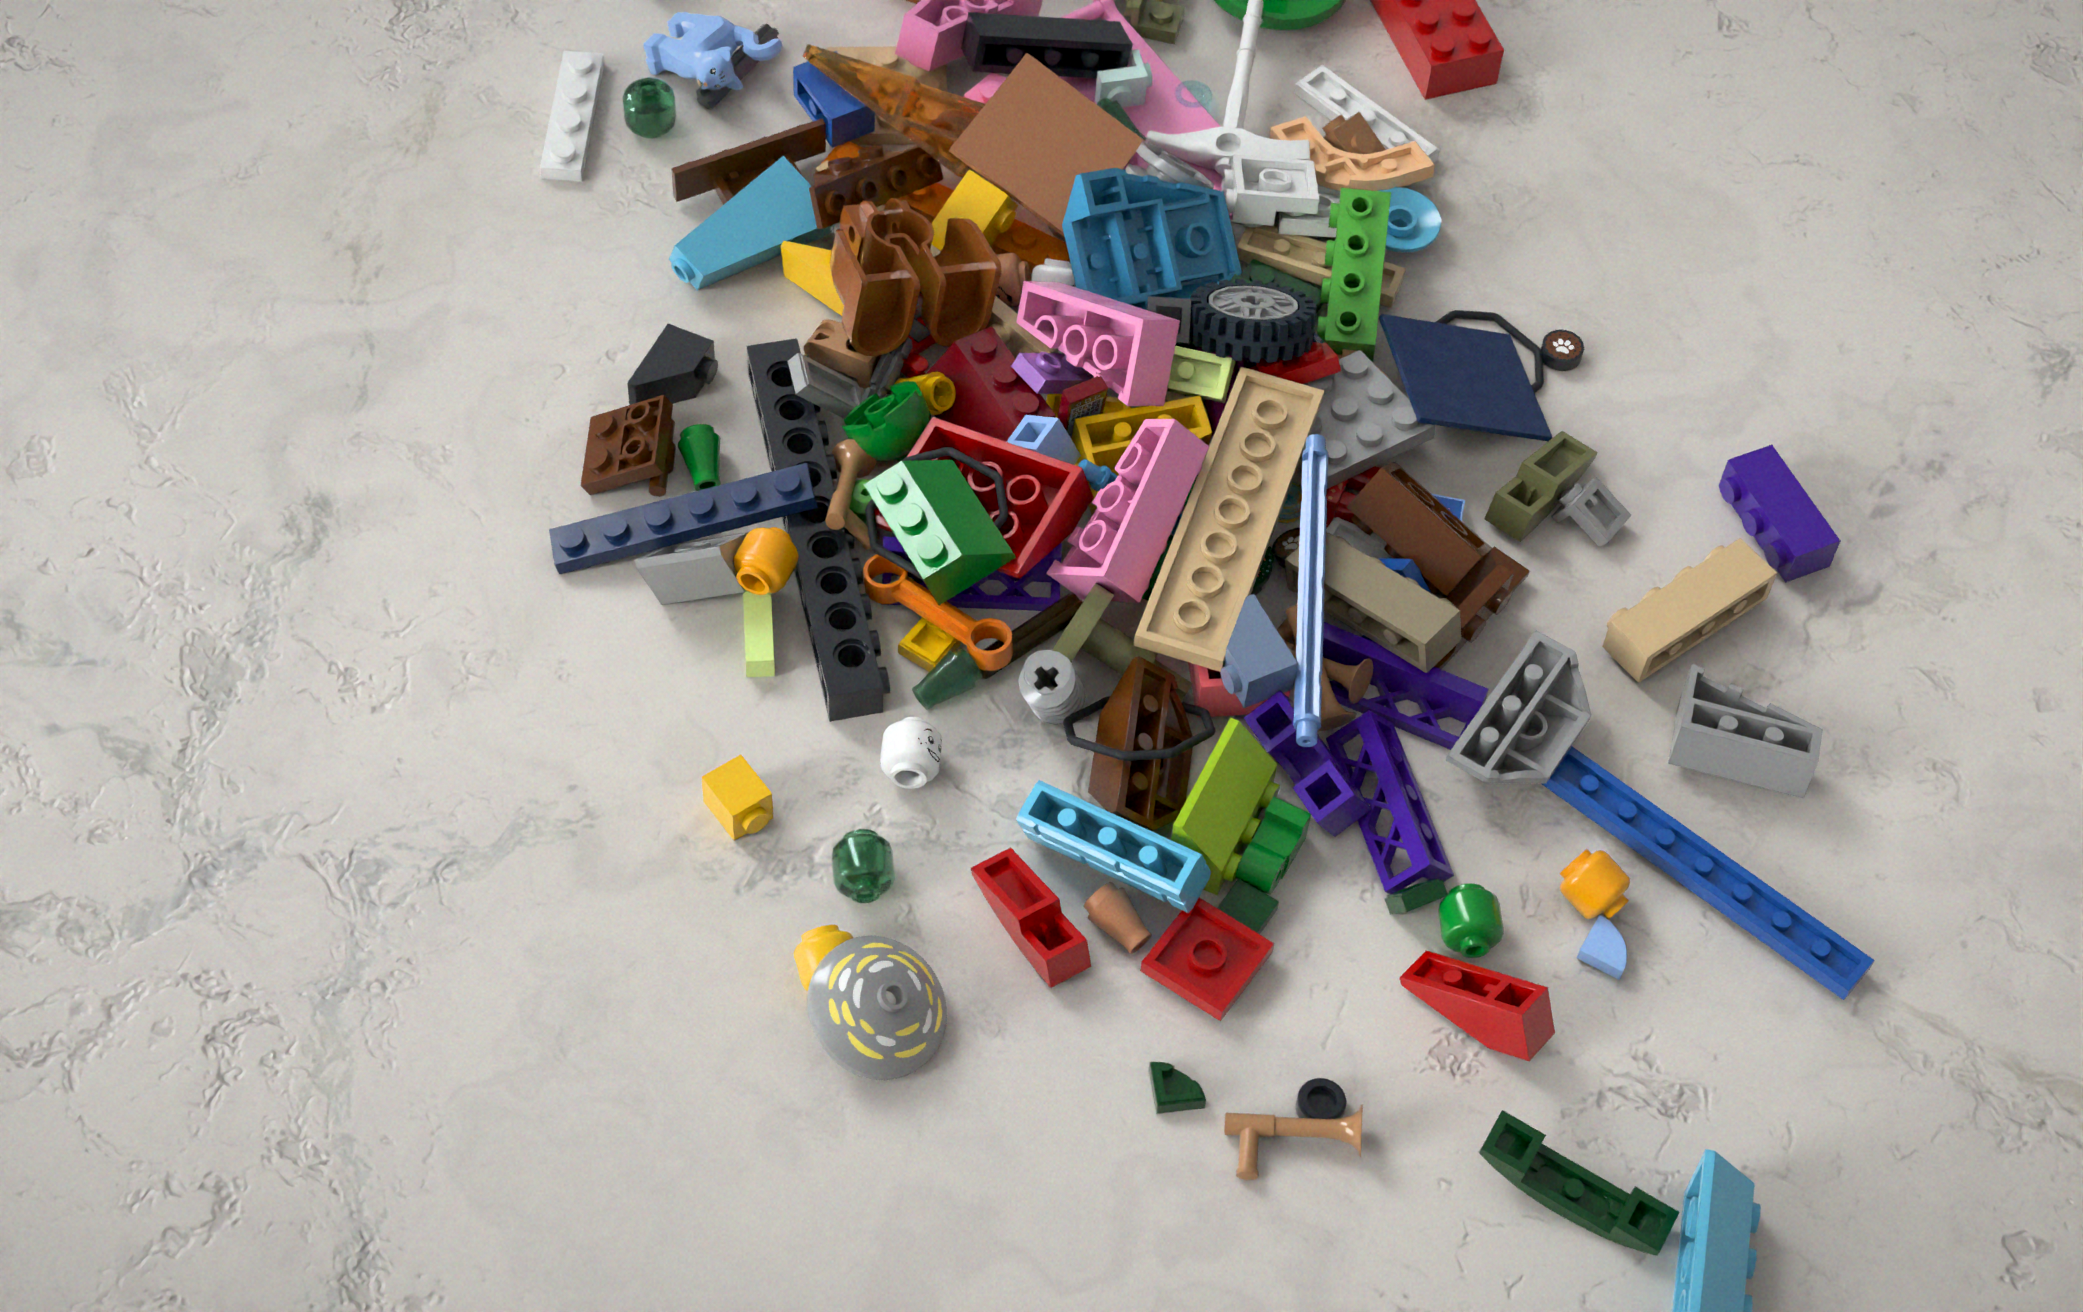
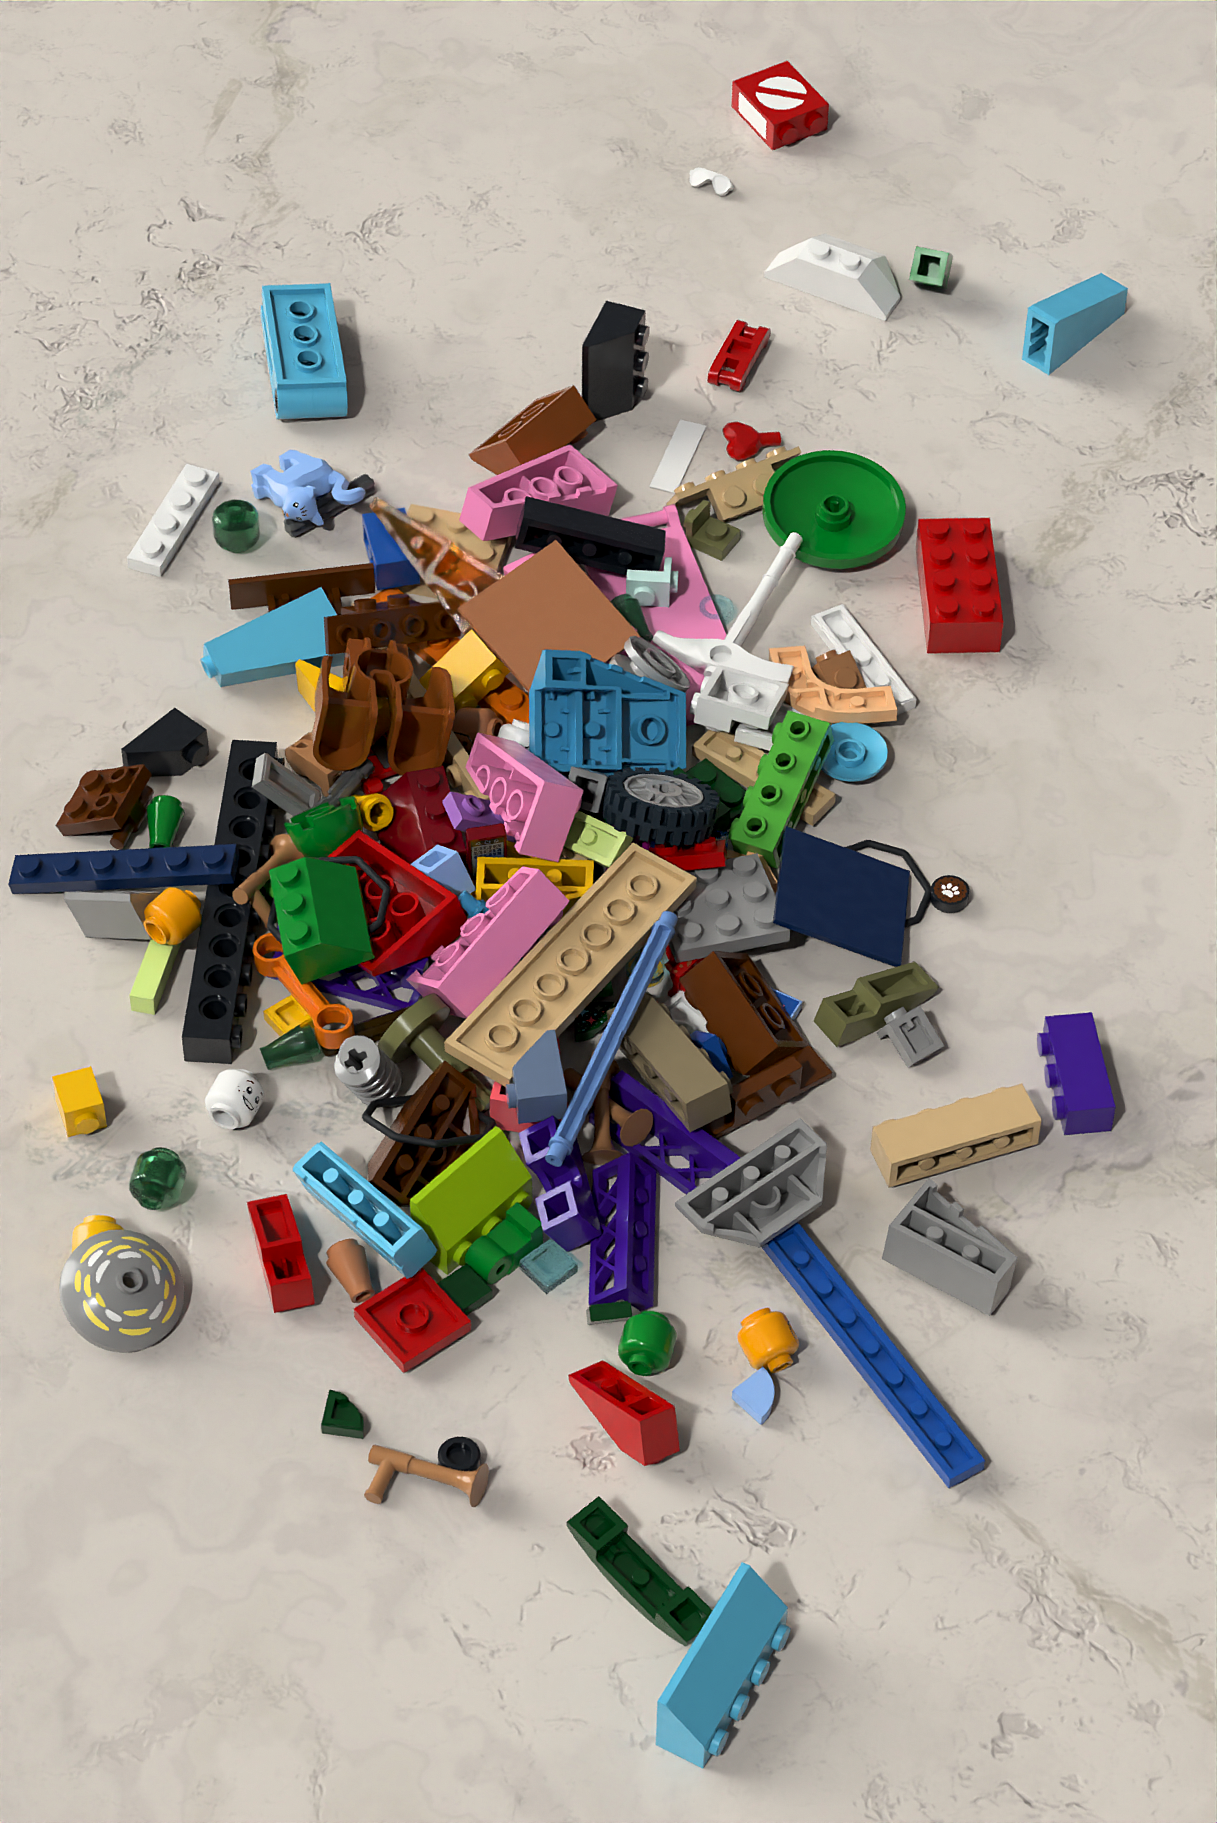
camera: 20 degrees right, 5 degrees down
none -> clear light blue tile [519,1238,578,1295]

